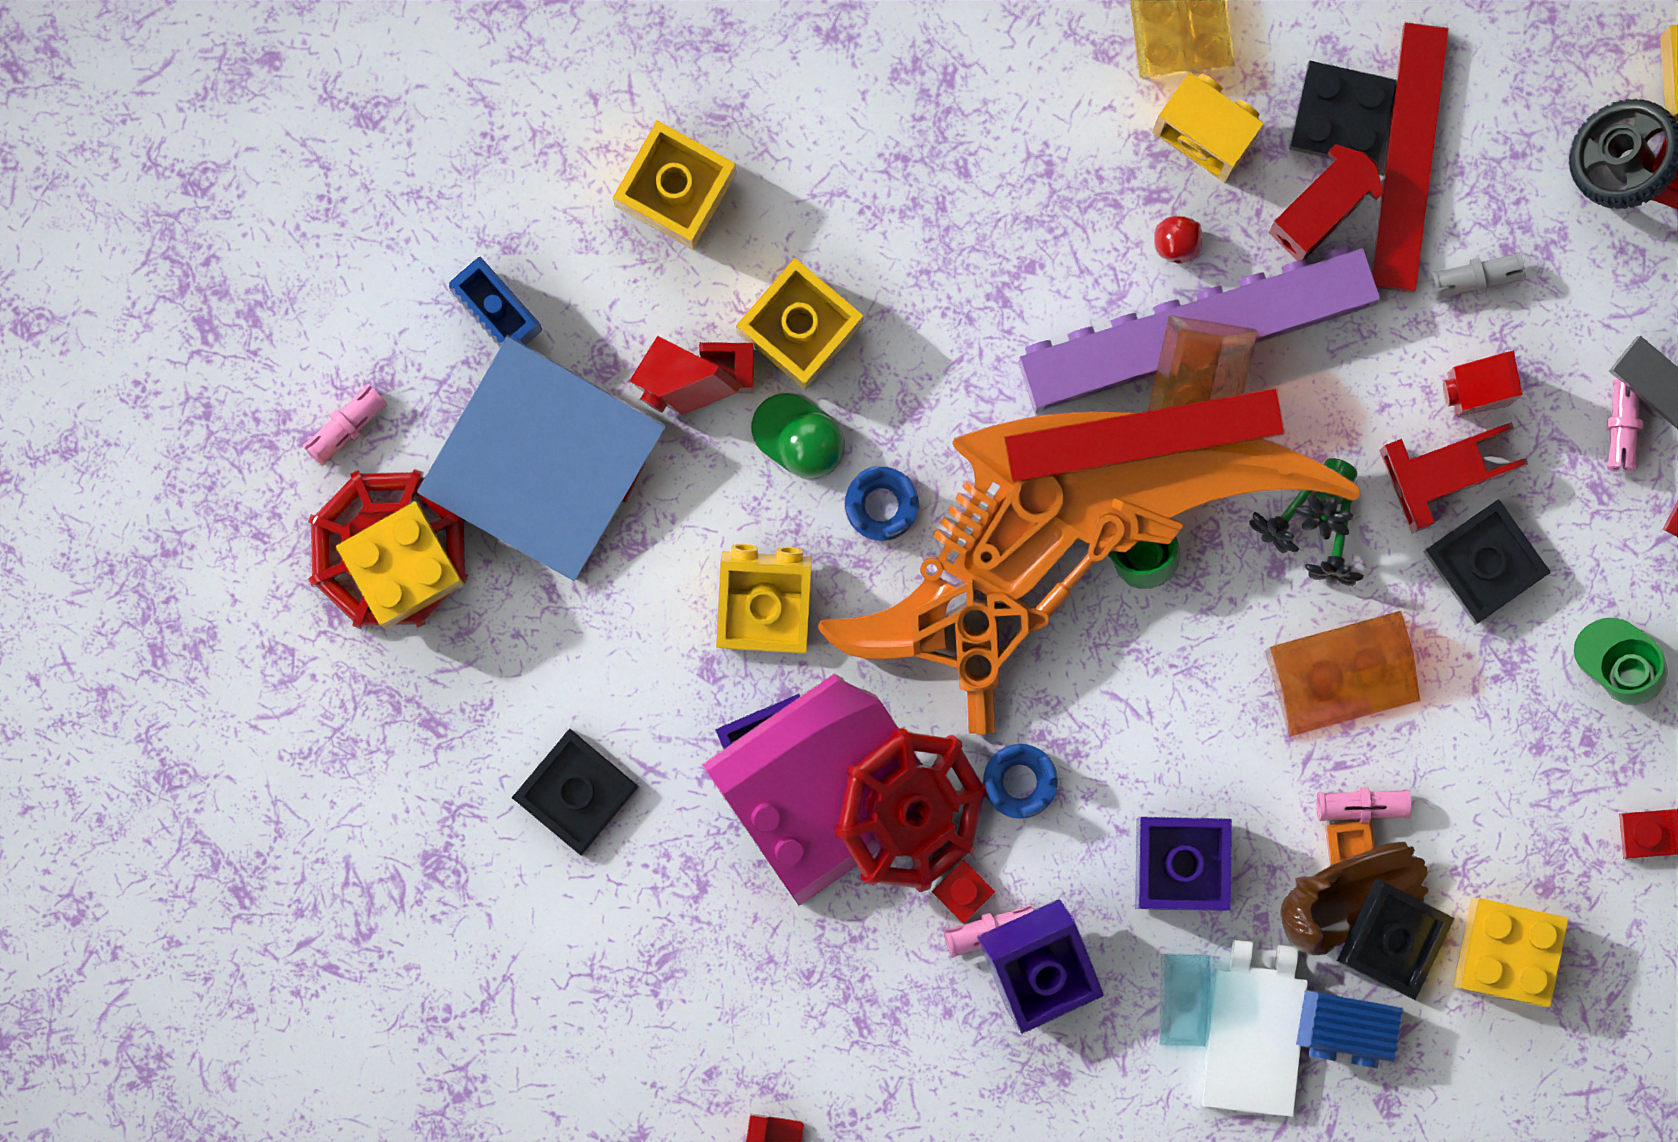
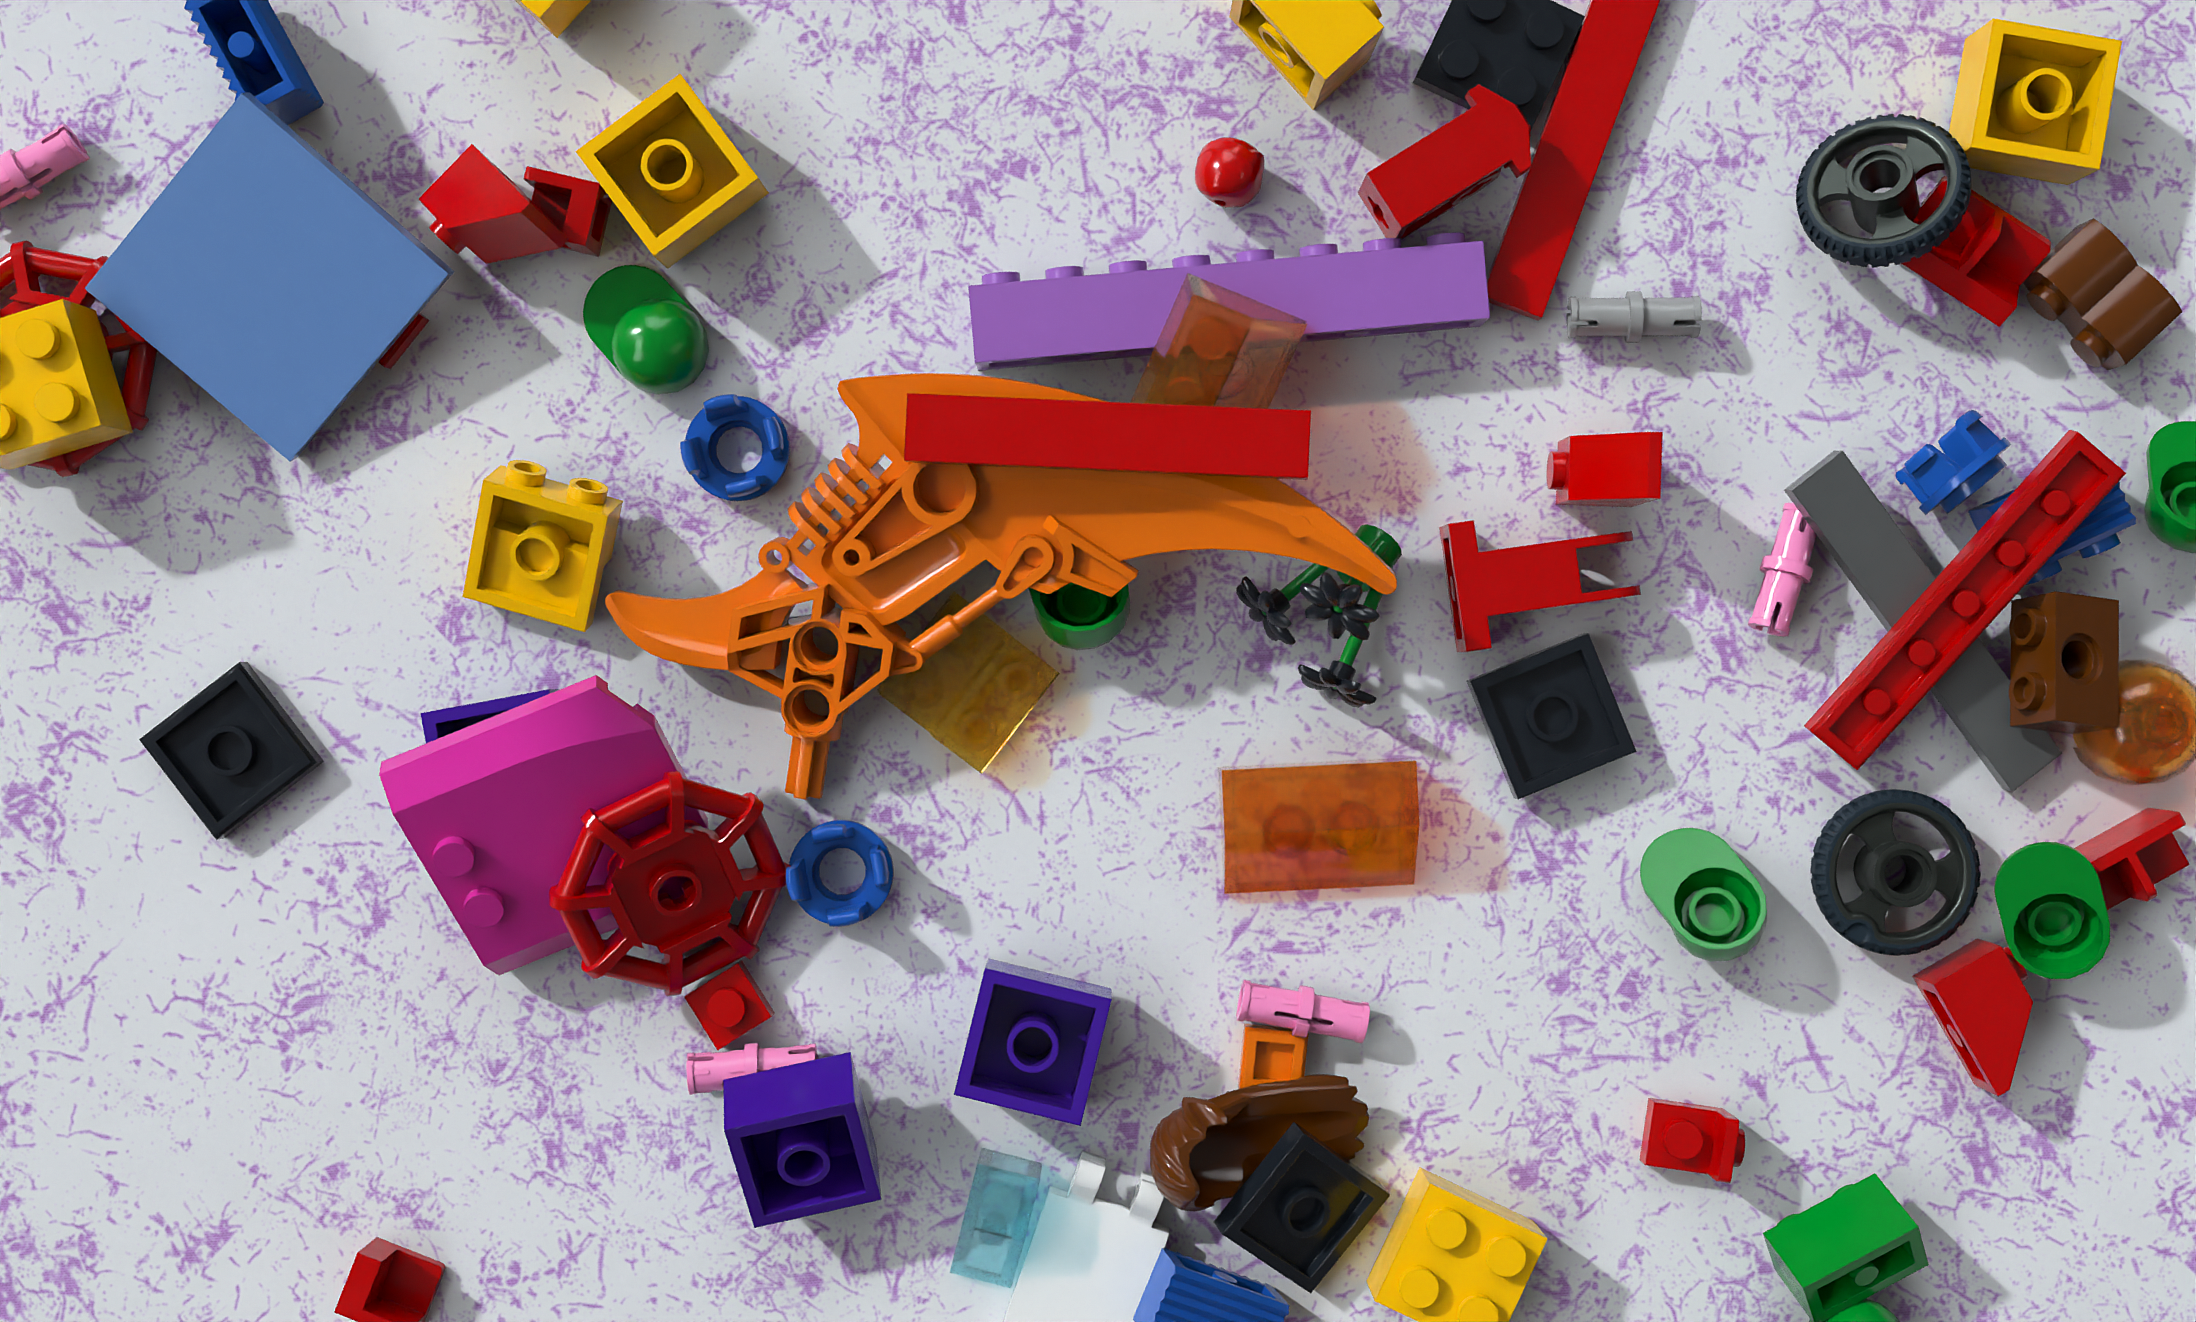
camera: 15 degrees right, 5 degrees up
none -> clear yellow slope [877,591,1060,774]

